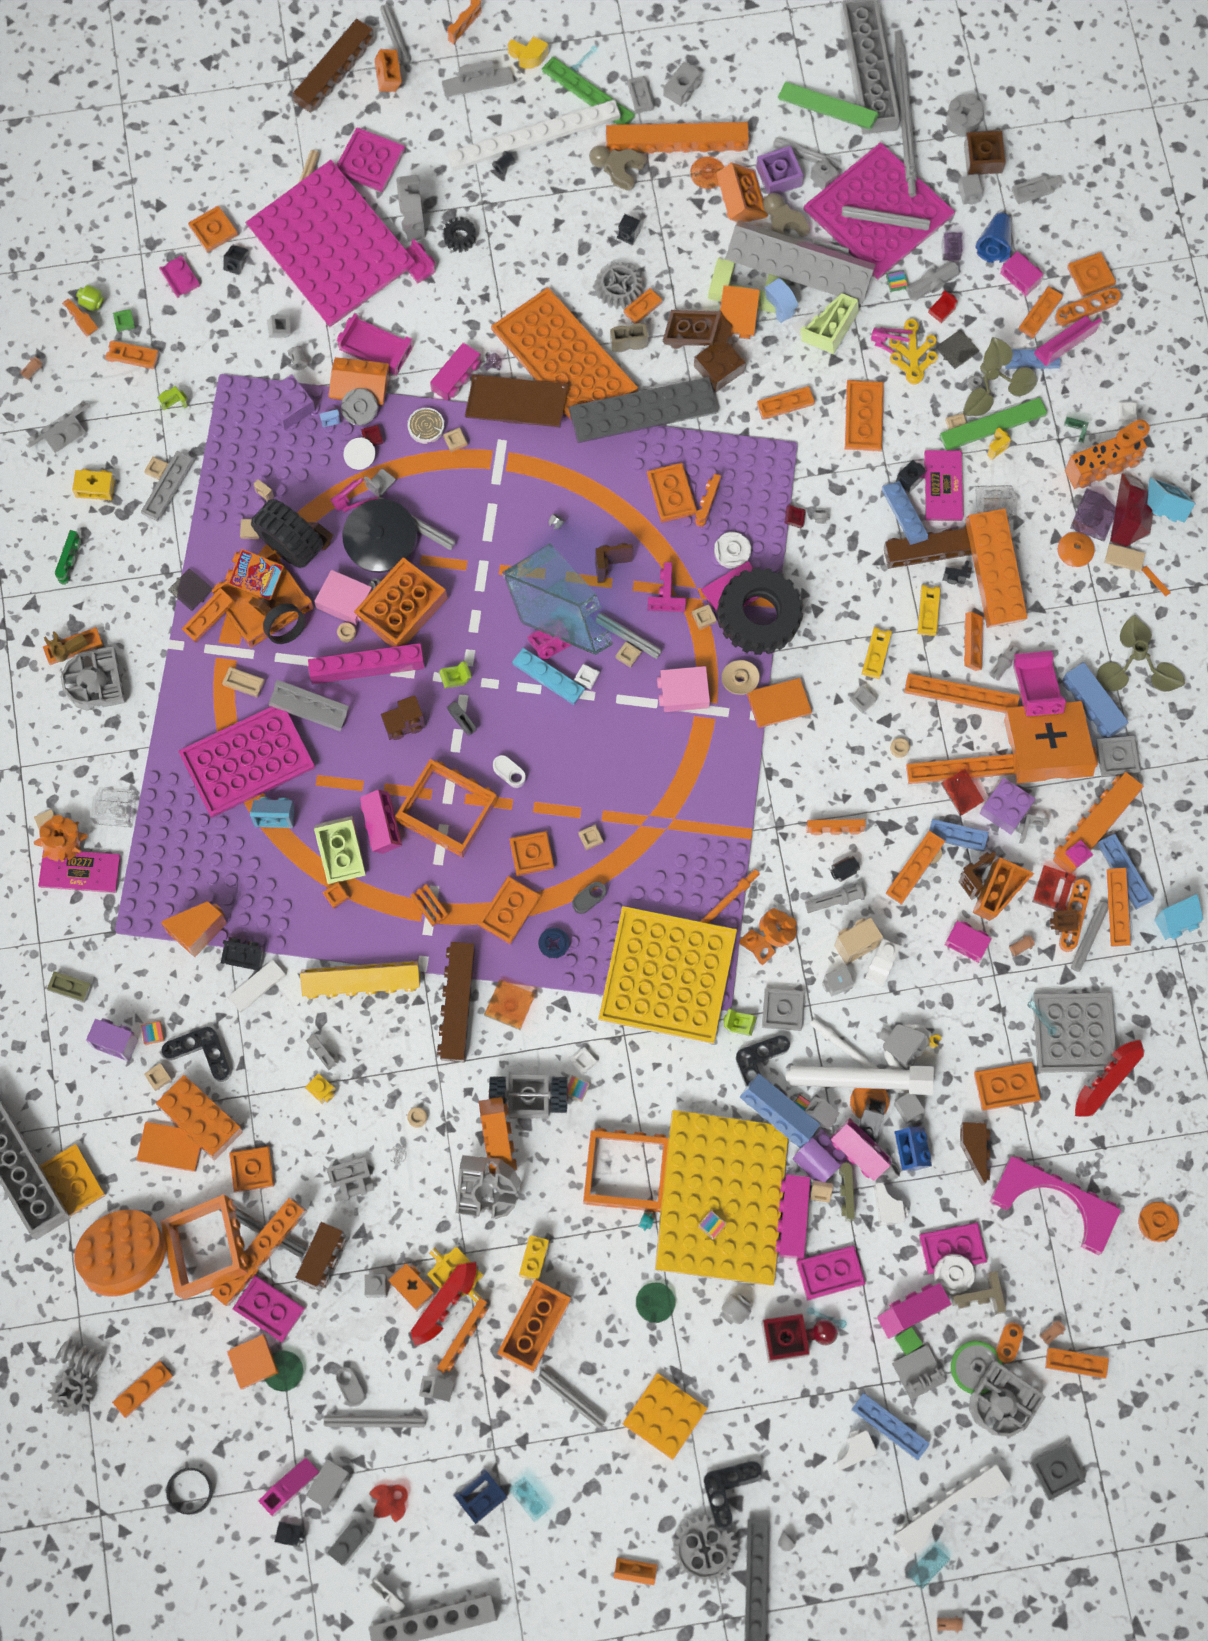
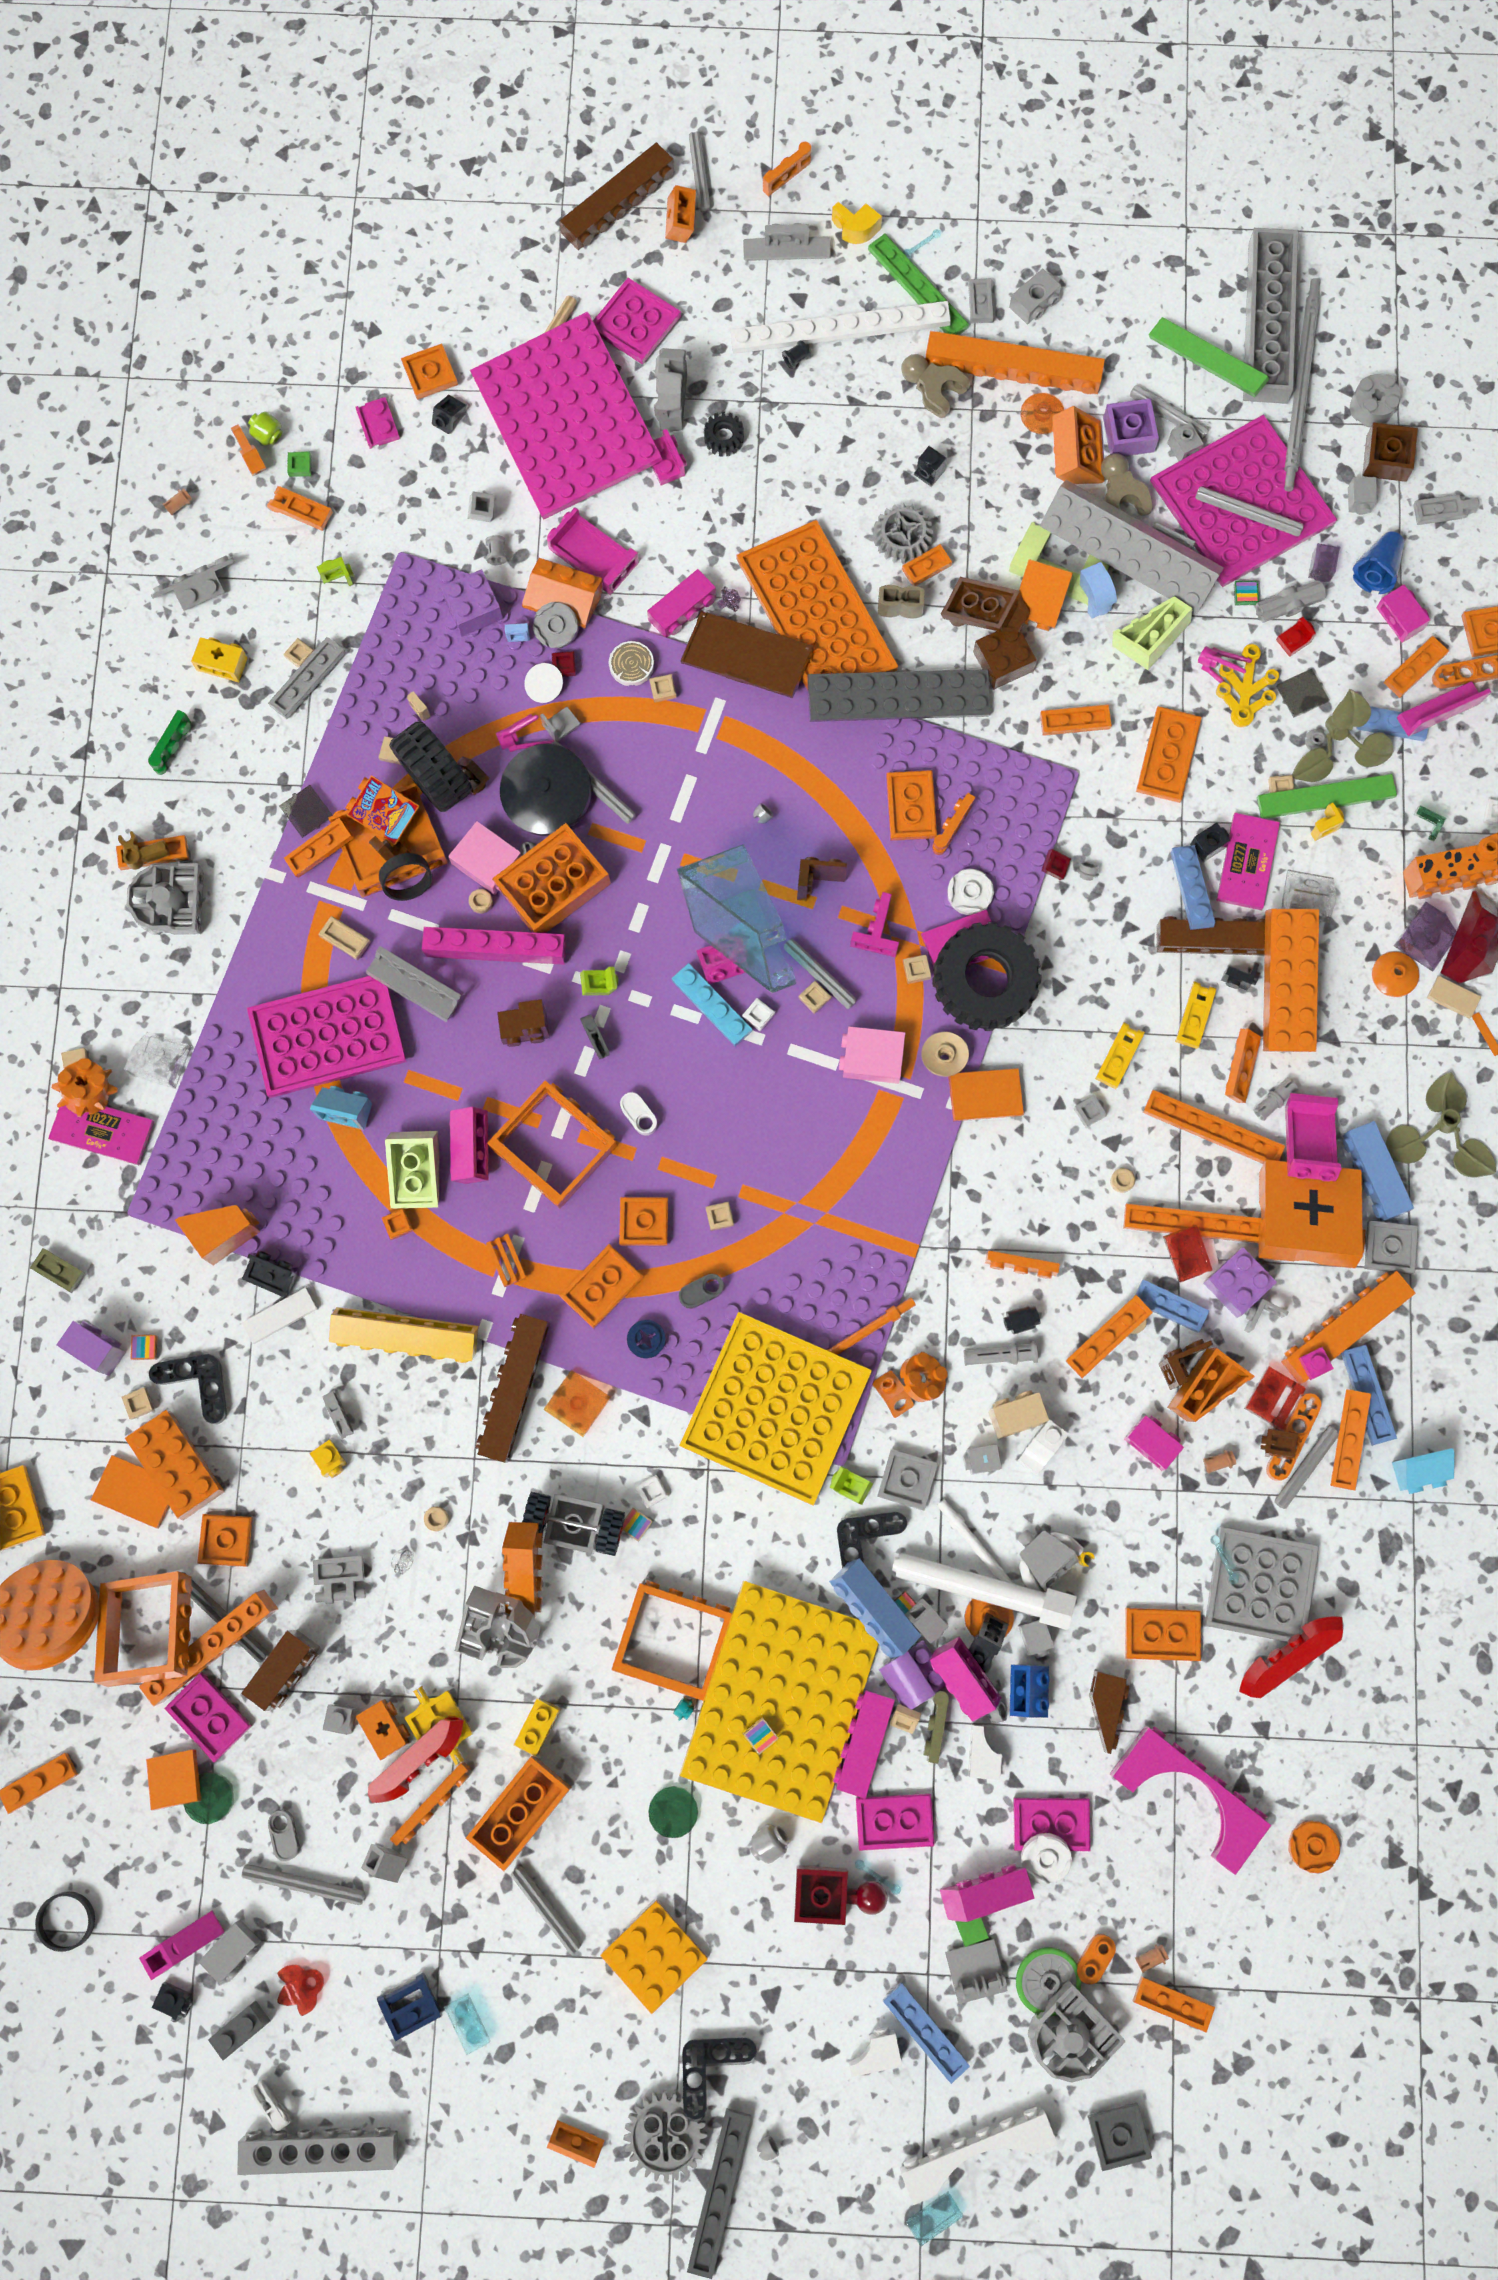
camera: 15 degrees right, 5 degrees up
dark tan bracket [951,1271,1006,1315] -> none

